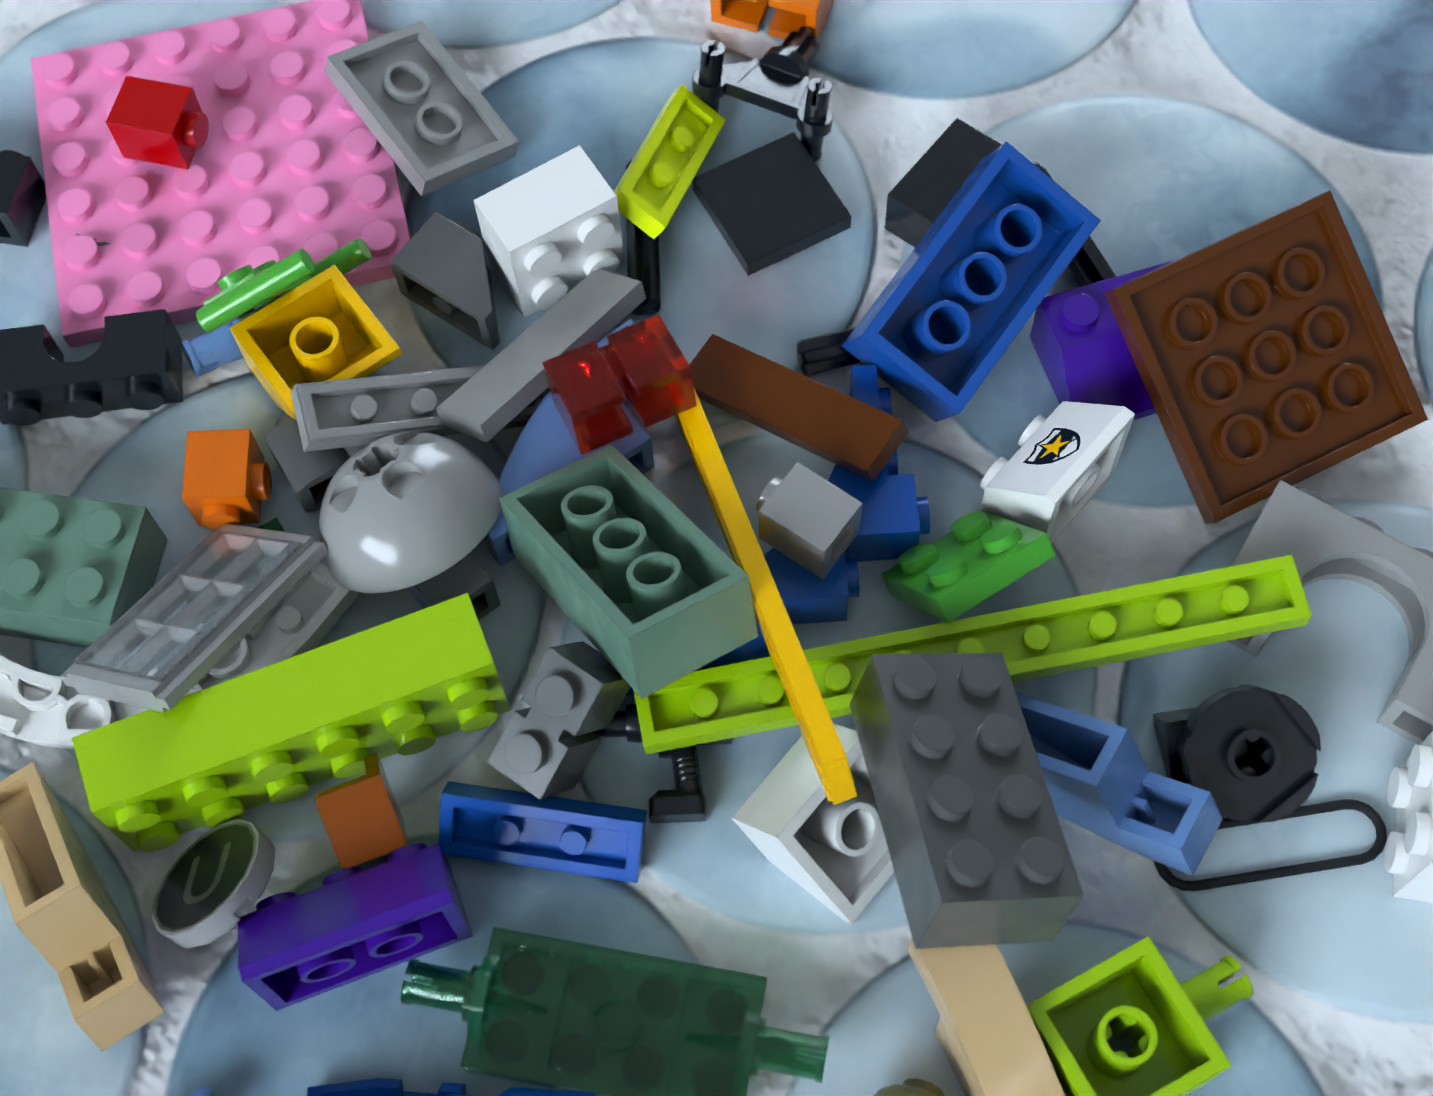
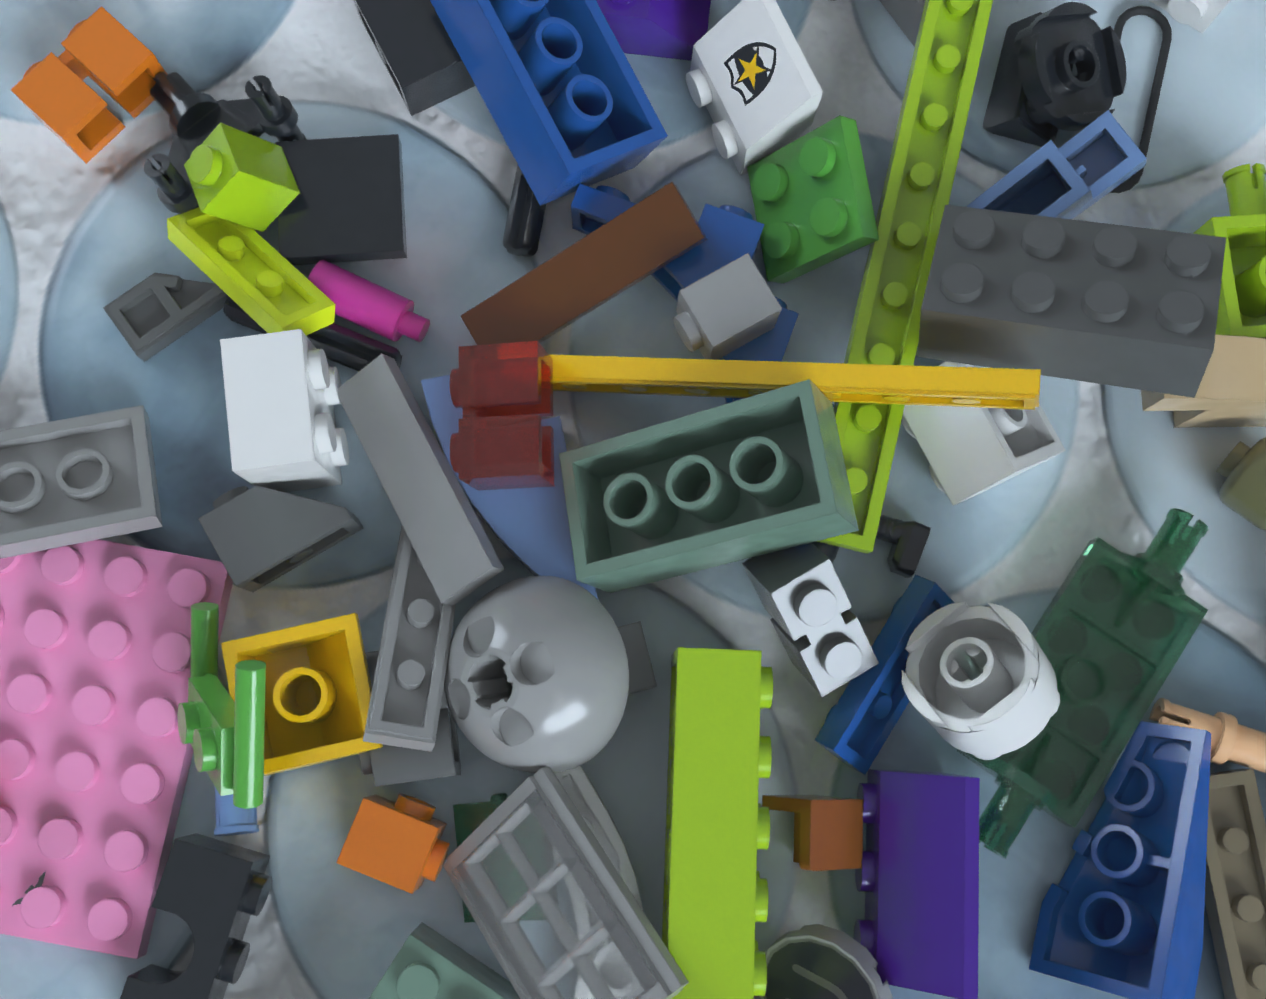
camera: 75 degrees left, 15 degrees up
none -> dark grey tile [103,273,228,362]
none -> lime brick [184,122,300,232]
none -> dark pink cylinder [308,260,430,342]
none -> white brick [902,602,1060,760]

